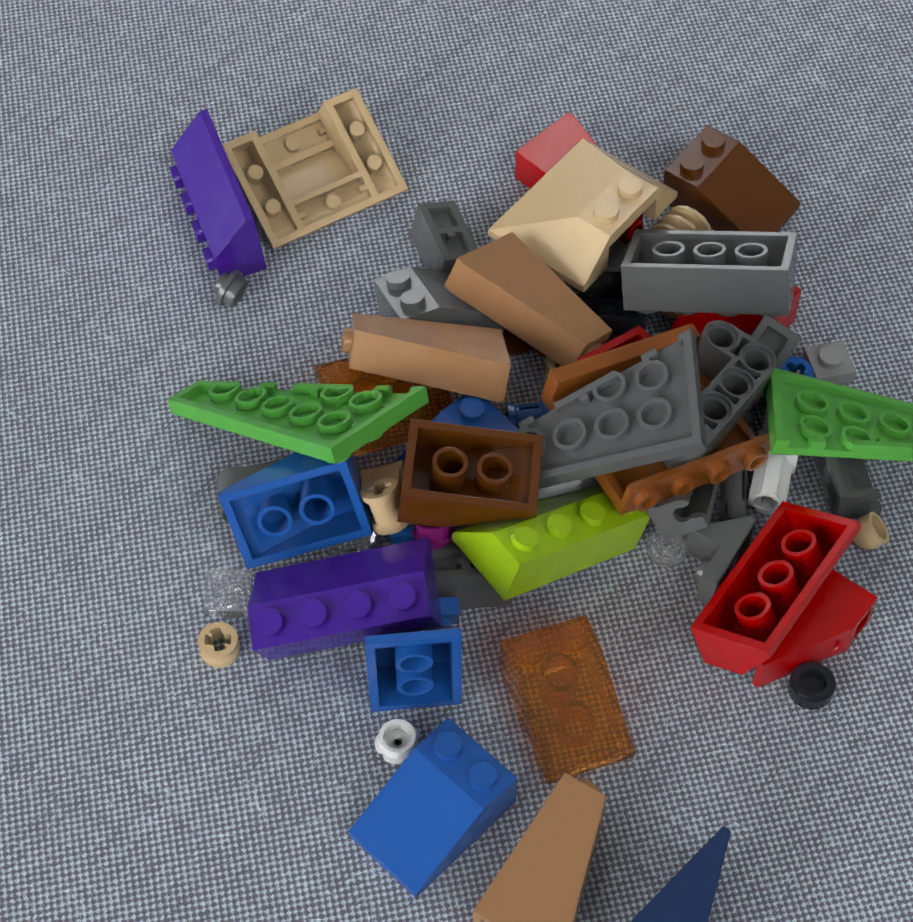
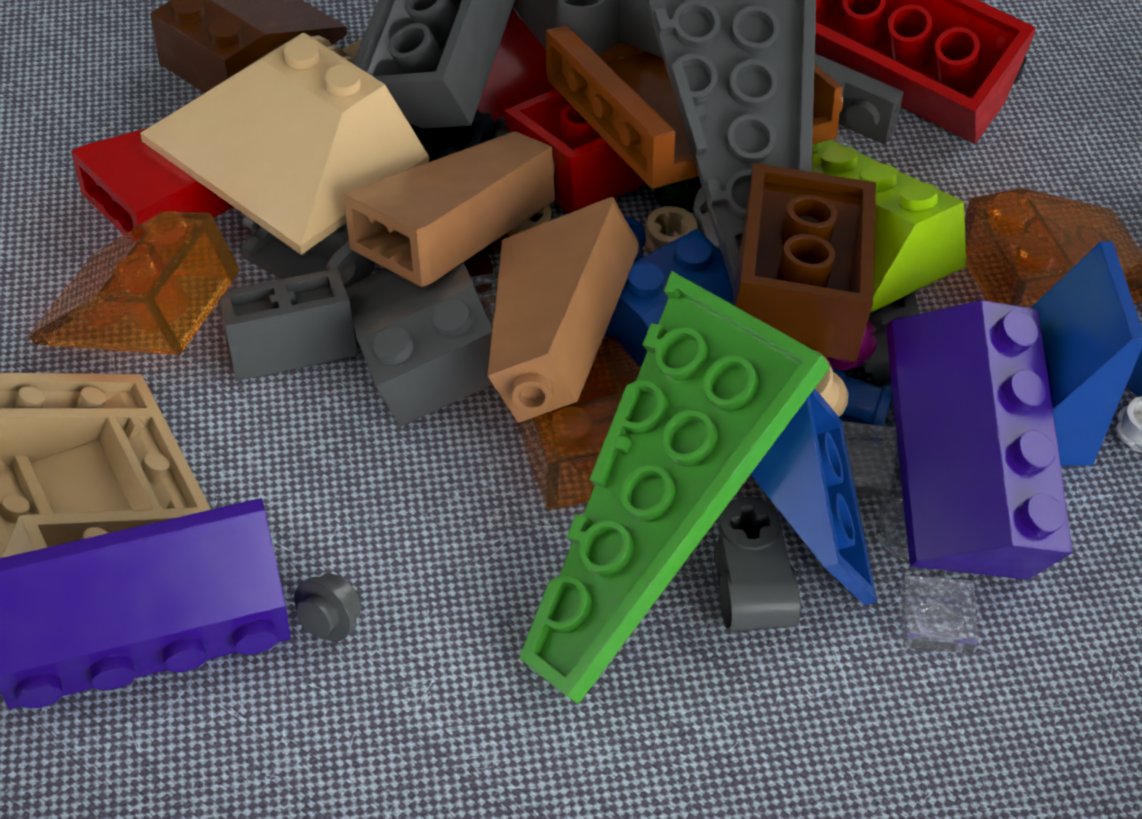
camera: 90 degrees left, 5 degrees down
tan bush [198,622,240,668] -> none
none -> clear orange slope [28,211,240,355]

